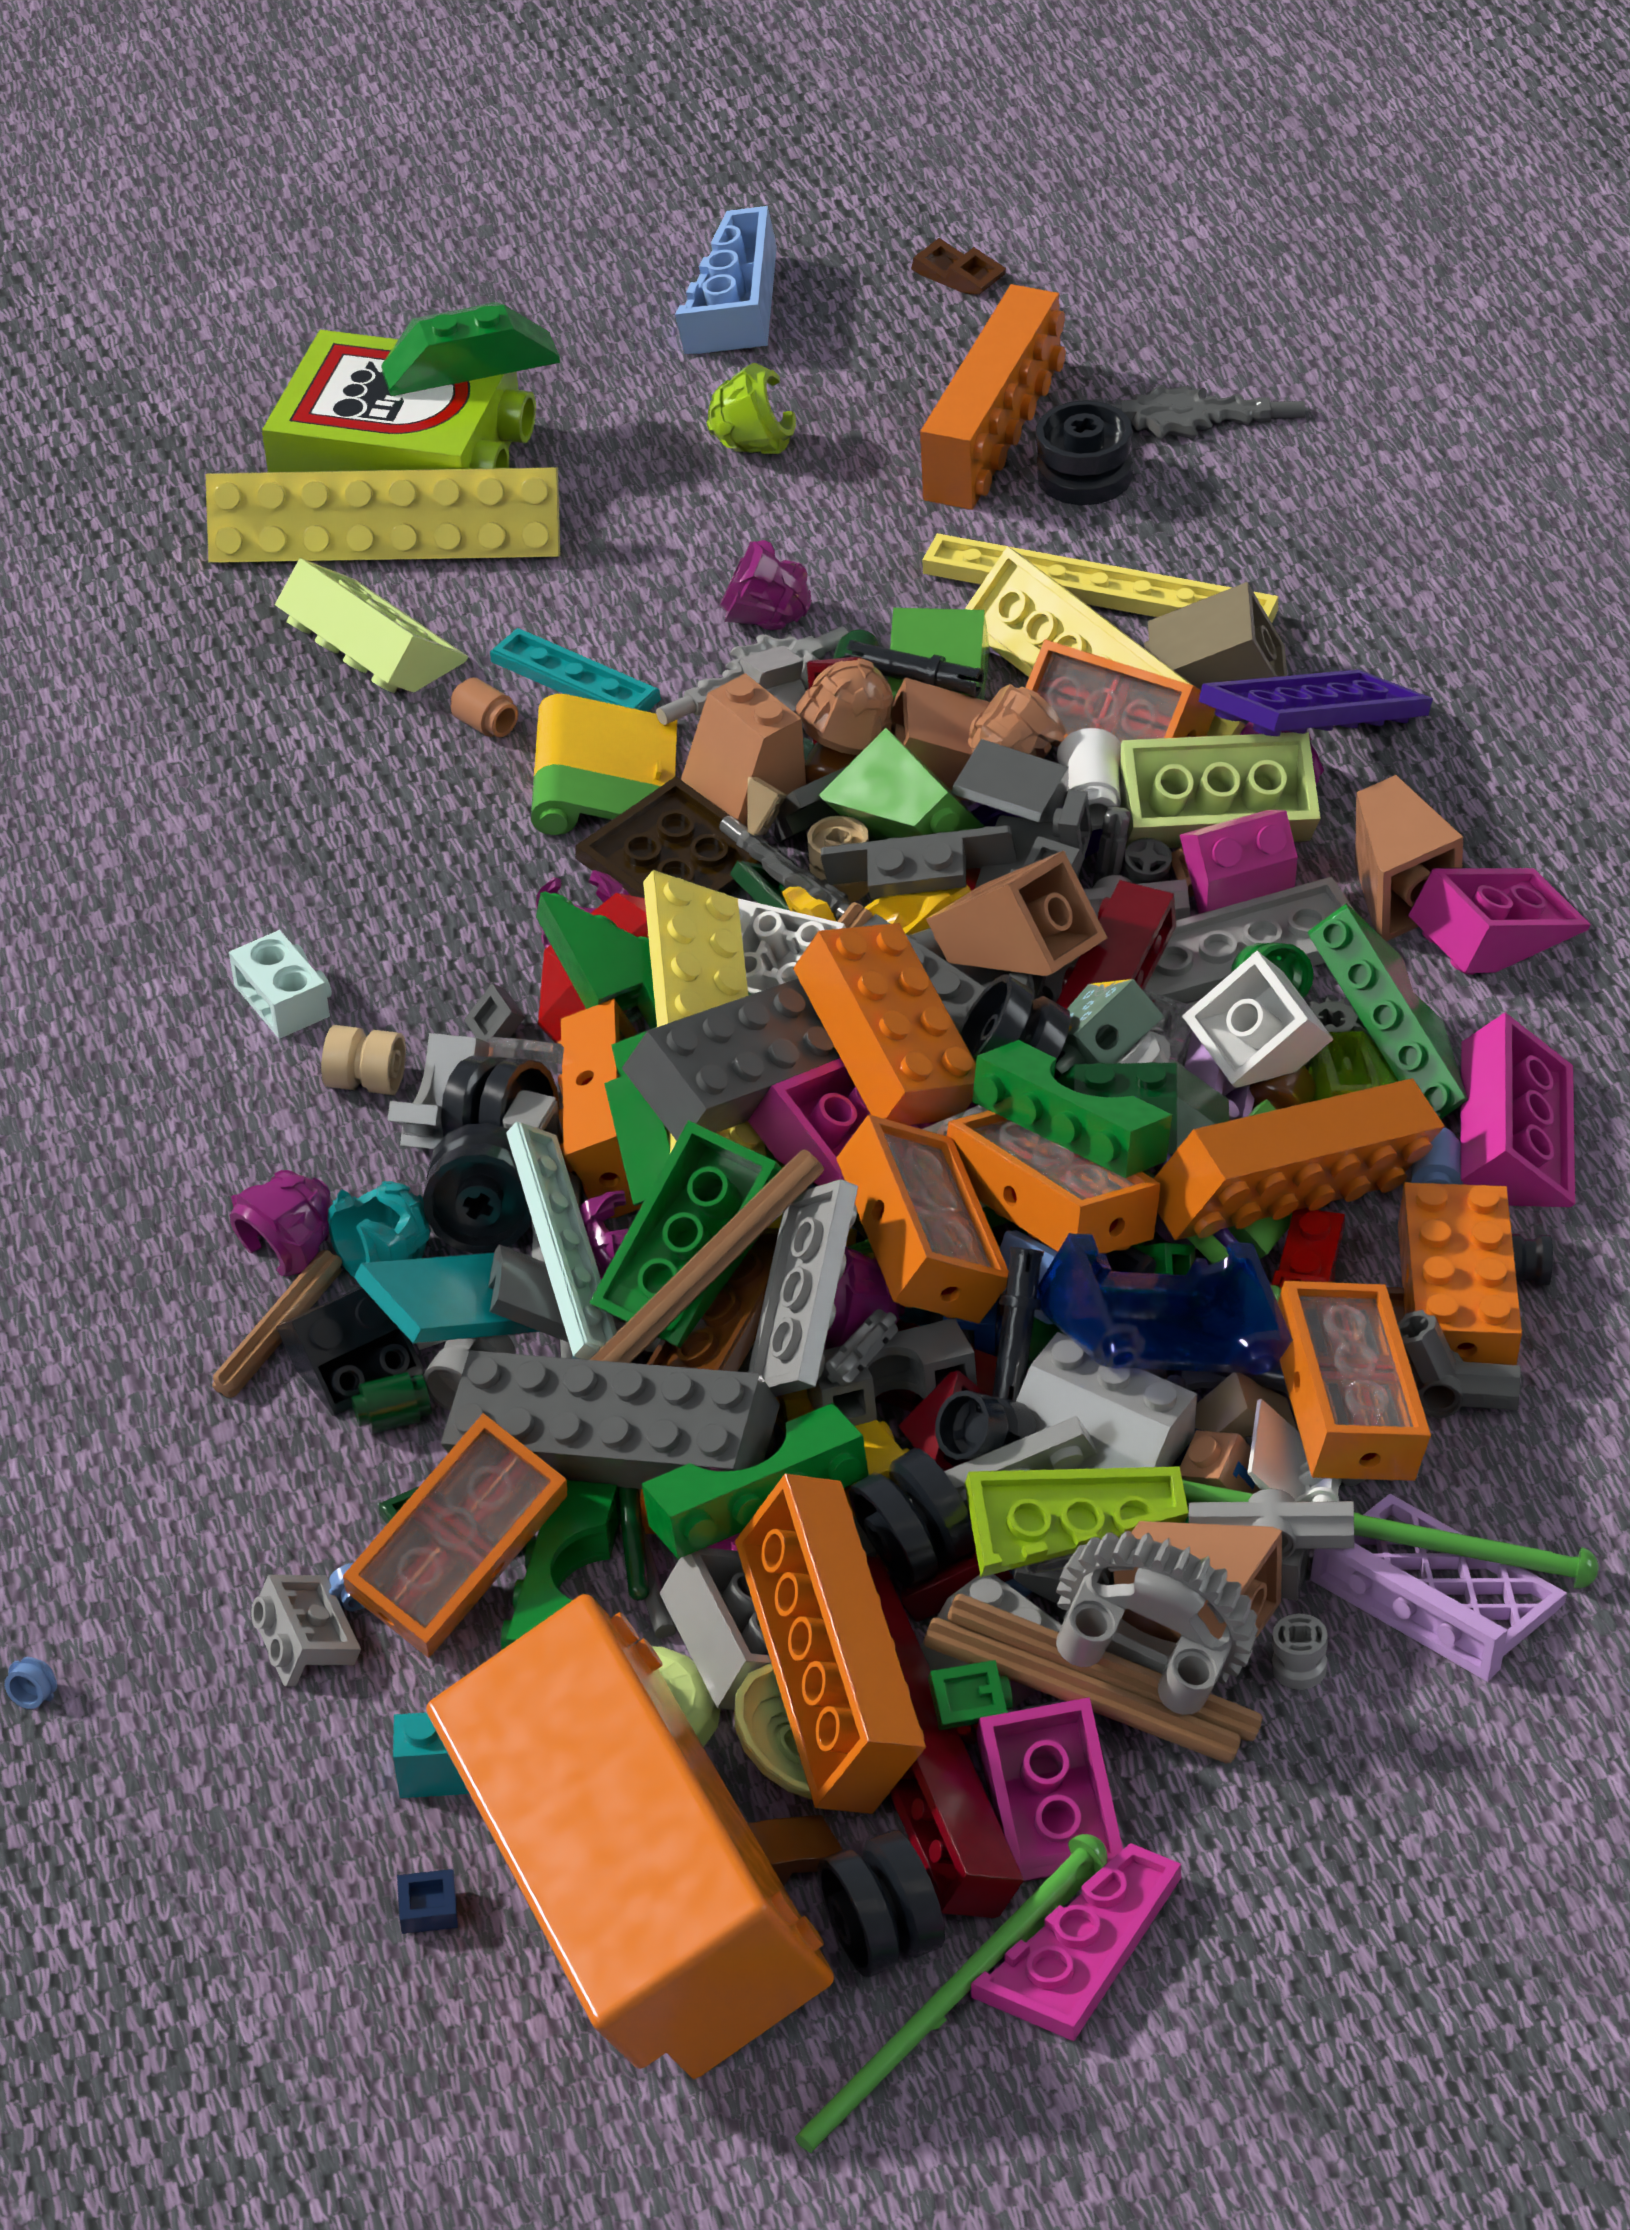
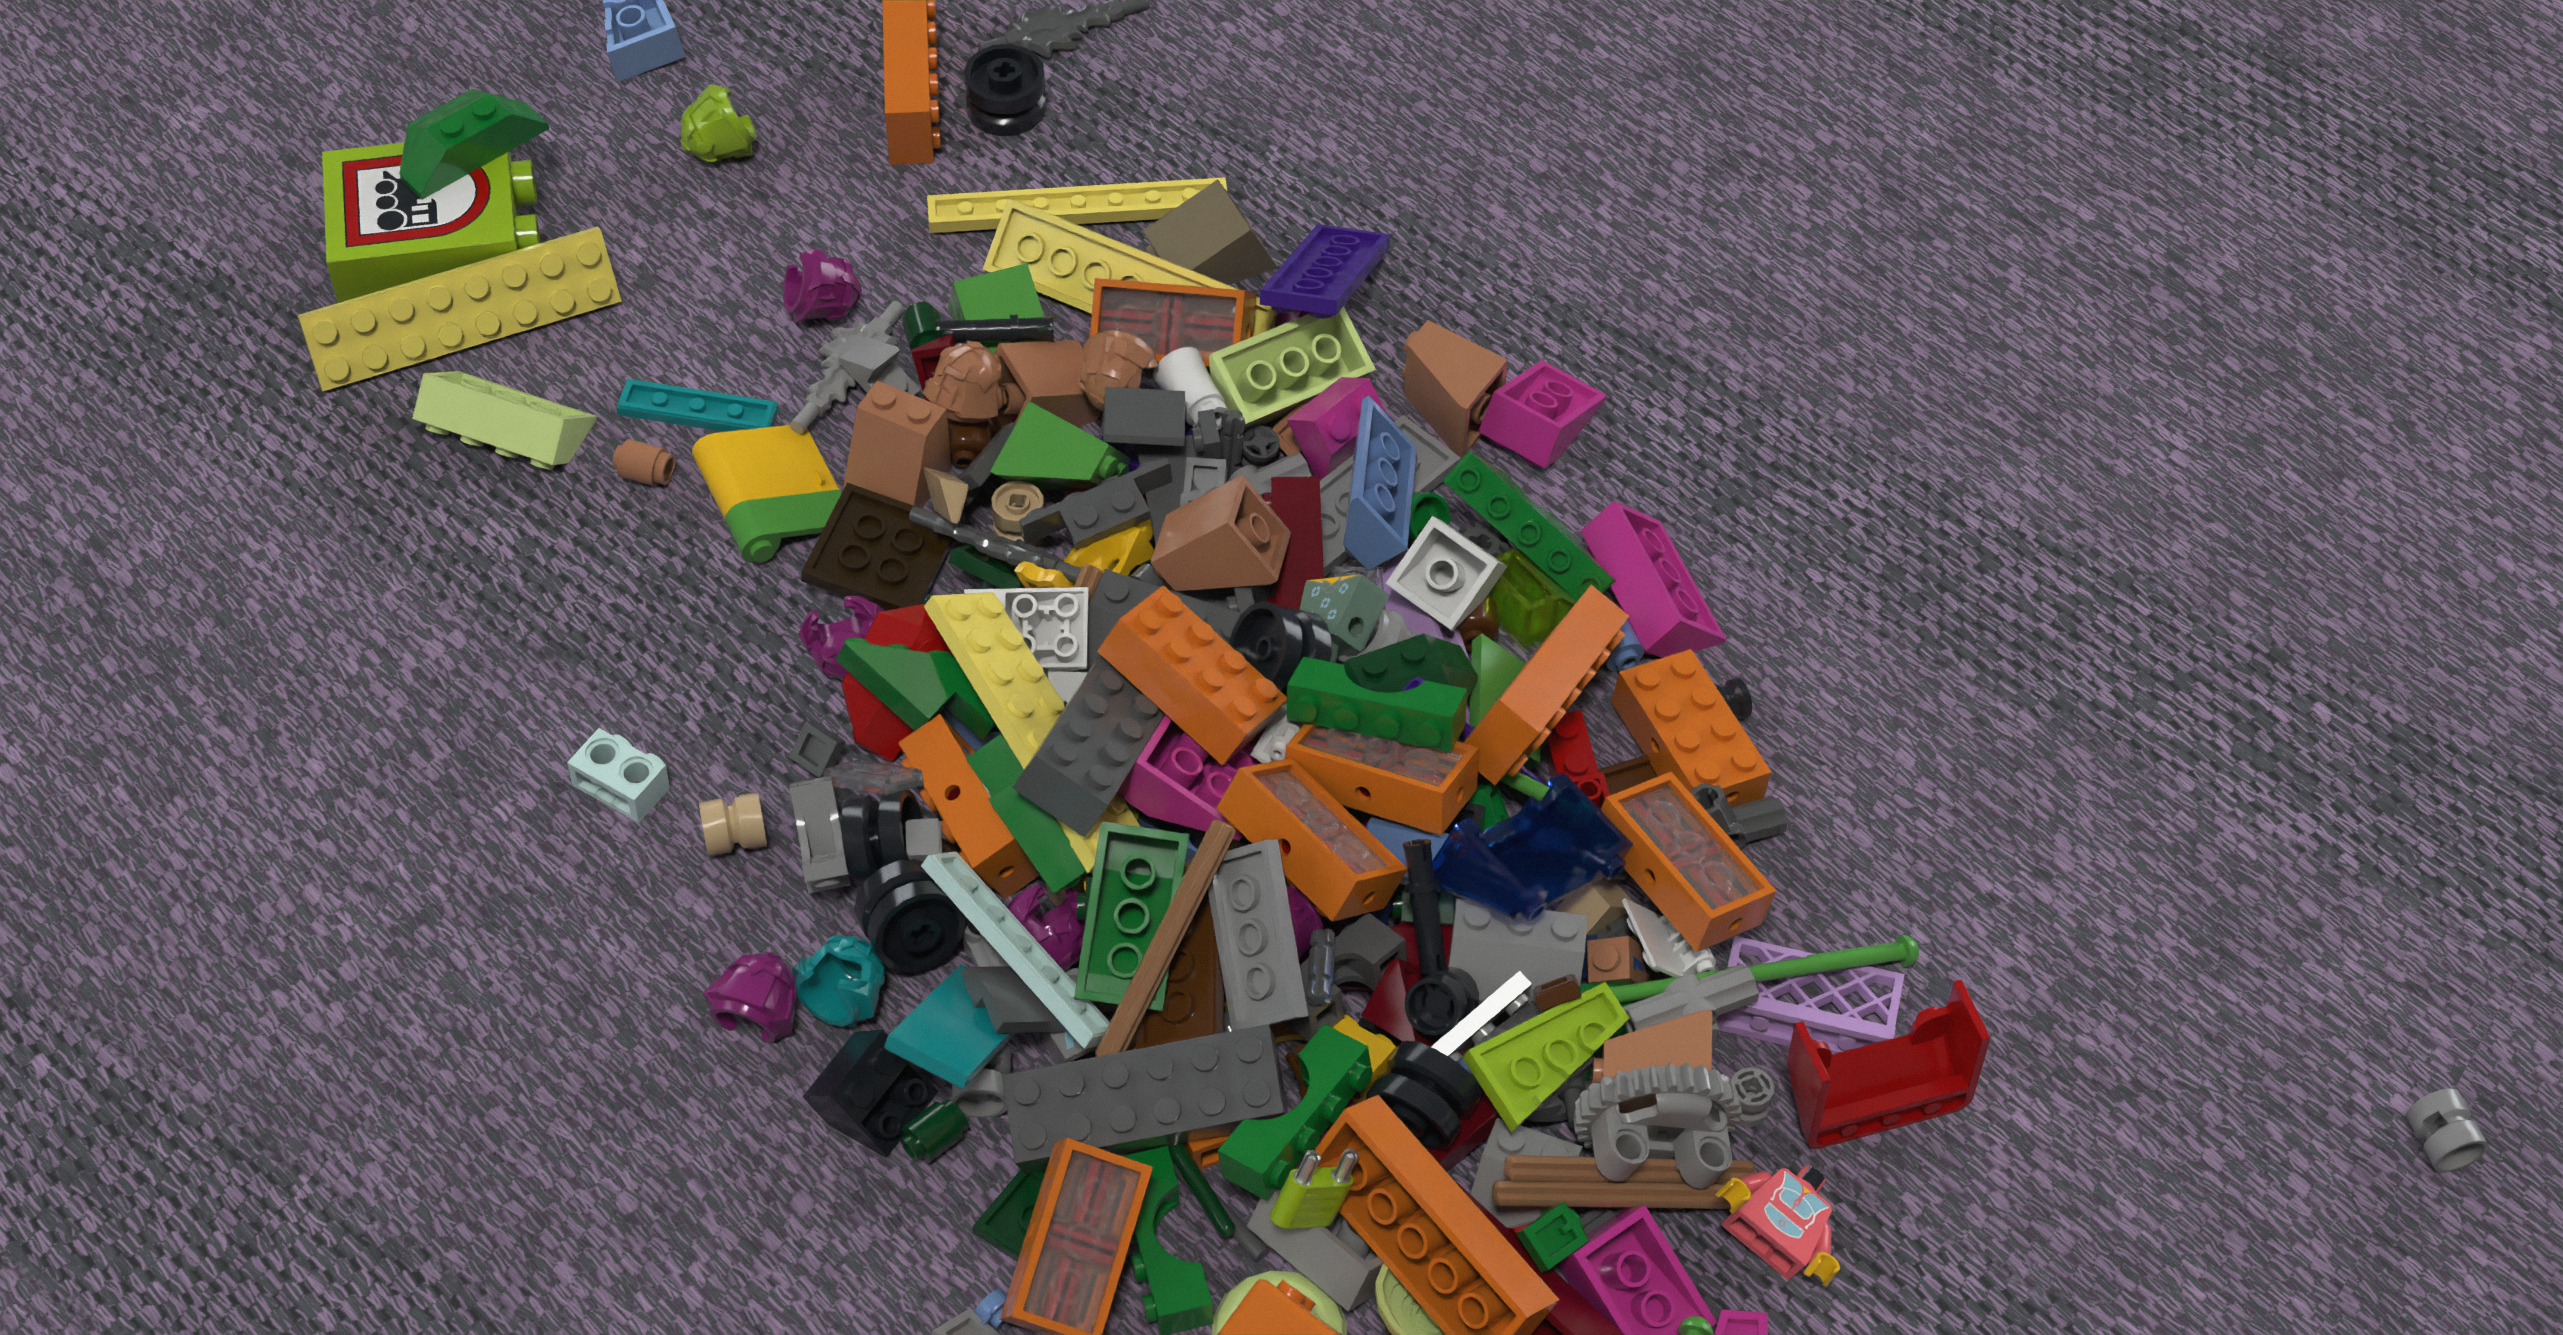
camera: 30 degrees left, 10 degrees up
medium nougat axle [212,1250,342,1398] -> none
none -> lime piece [1270,1148,1359,1229]
none -> medium blue slope [1343,395,1417,571]
none -> reddish brown tile [1534,974,1581,1011]
none -> coral torso [1715,1166,1840,1287]
none -> red windscreen [1787,980,1991,1149]

